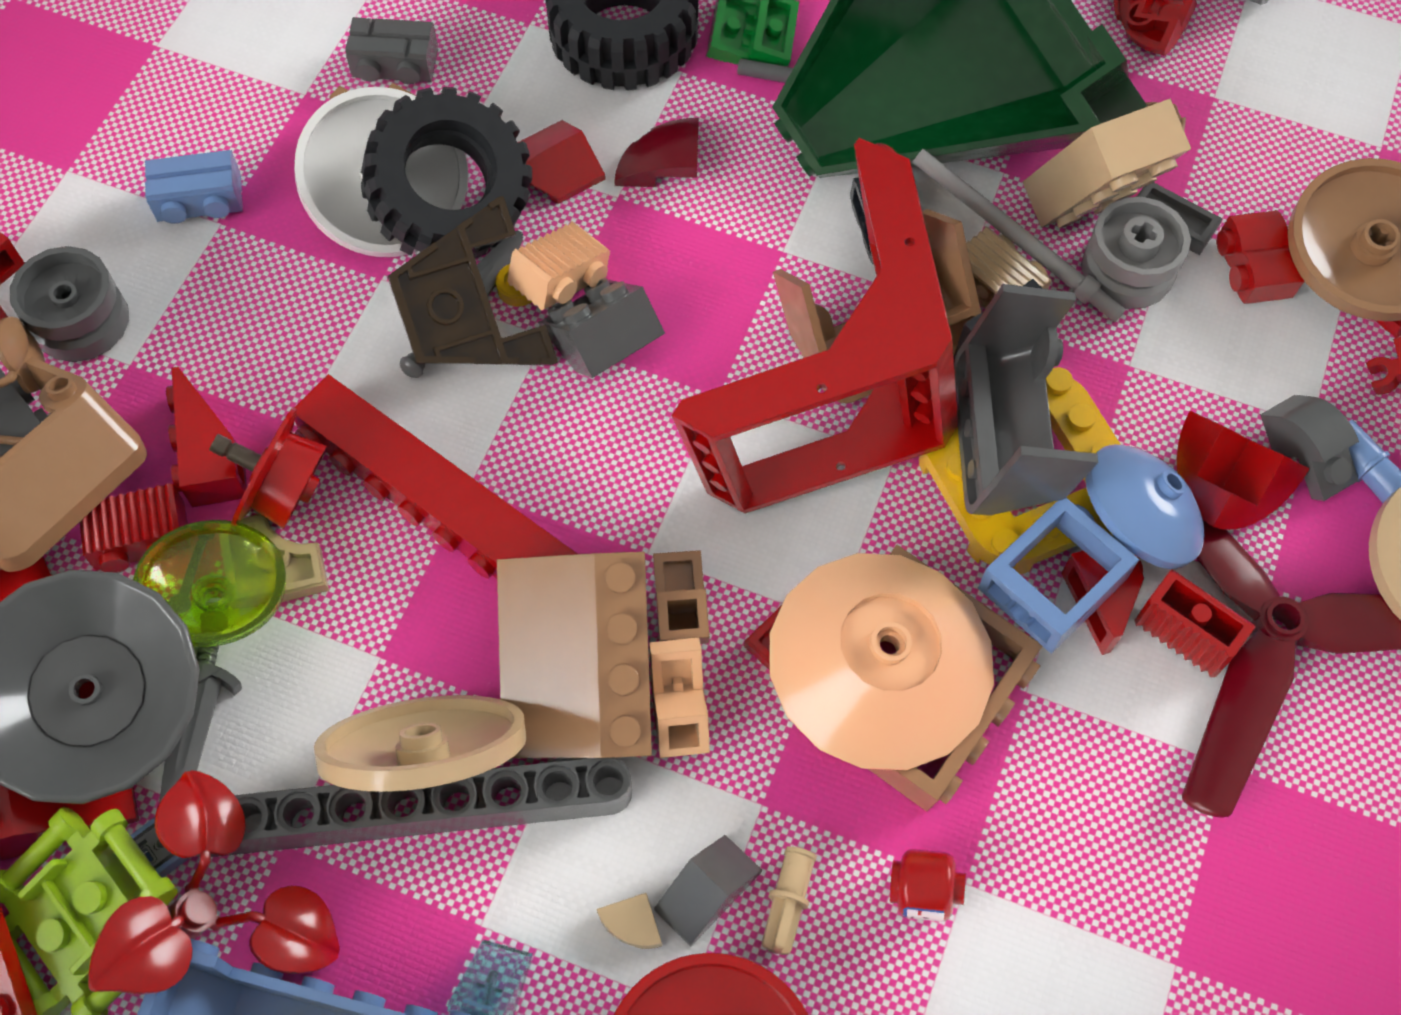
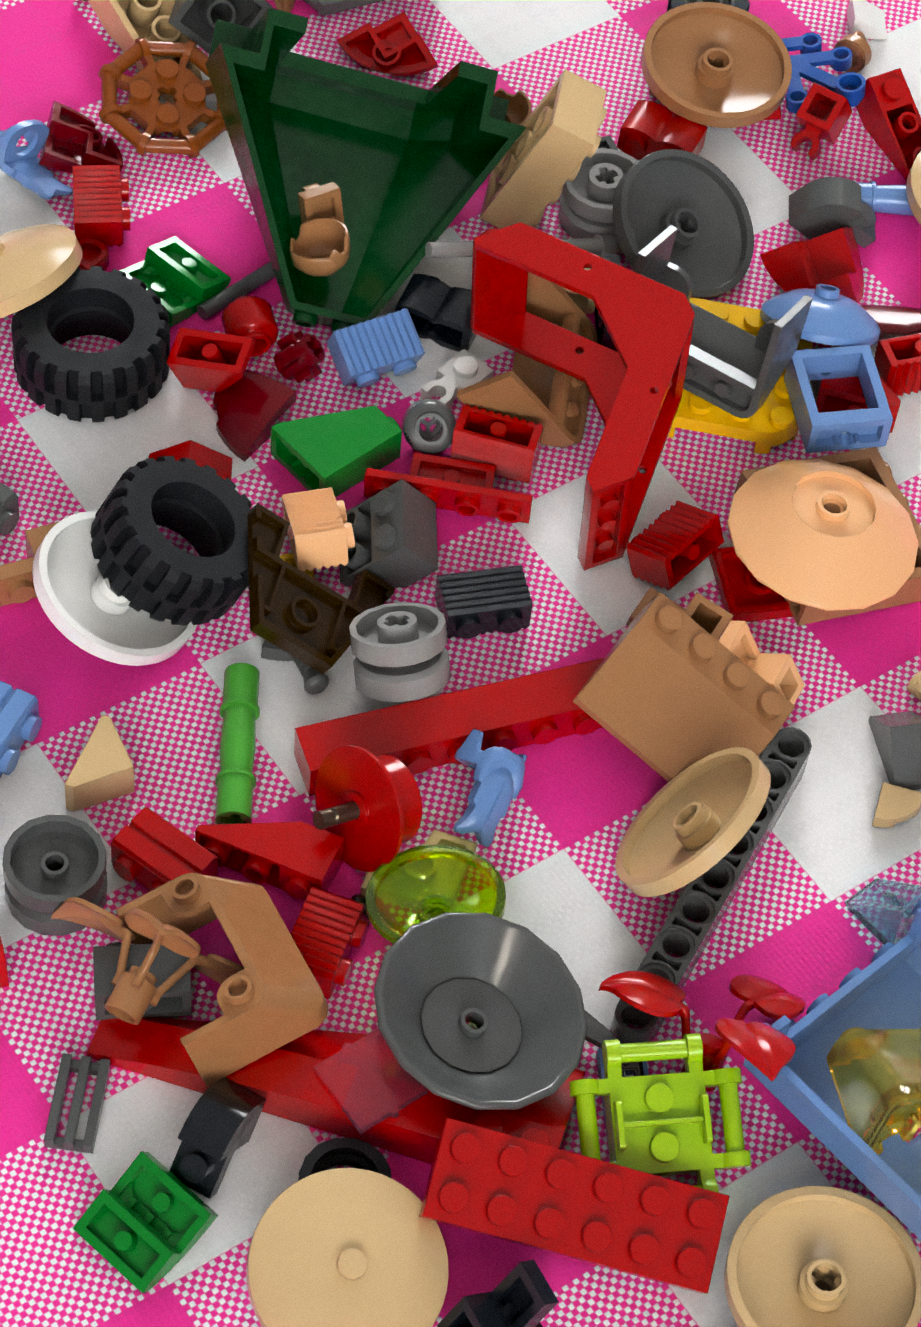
camera: 60 degrees left, 10 degrees down
none -> tan slope [65,715,135,812]
none -> red brick [111,807,218,892]
none -> red slope [166,327,256,393]
none -> bright green piece [215,663,260,824]
none -> red head [222,296,279,357]
none -> green slope [271,406,402,497]
none -> dark red gear [274,331,325,383]
none -> medium nougat hair [289,218,351,277]
none -> medium nougat tile [298,182,344,223]
none -> medium blue brick [327,308,425,388]
none -> light grey wheel [349,602,451,702]
none -> red bracket [364,452,533,524]
none -> dark grey head [402,398,456,454]
none -> white plate [420,349,494,409]
none -> black brick [435,565,532,639]
none -> red brick [450,404,543,484]
none -> medium blue hair [453,729,527,847]
none -> dark grey dish [612,149,754,300]
none -> red brick [626,501,724,591]

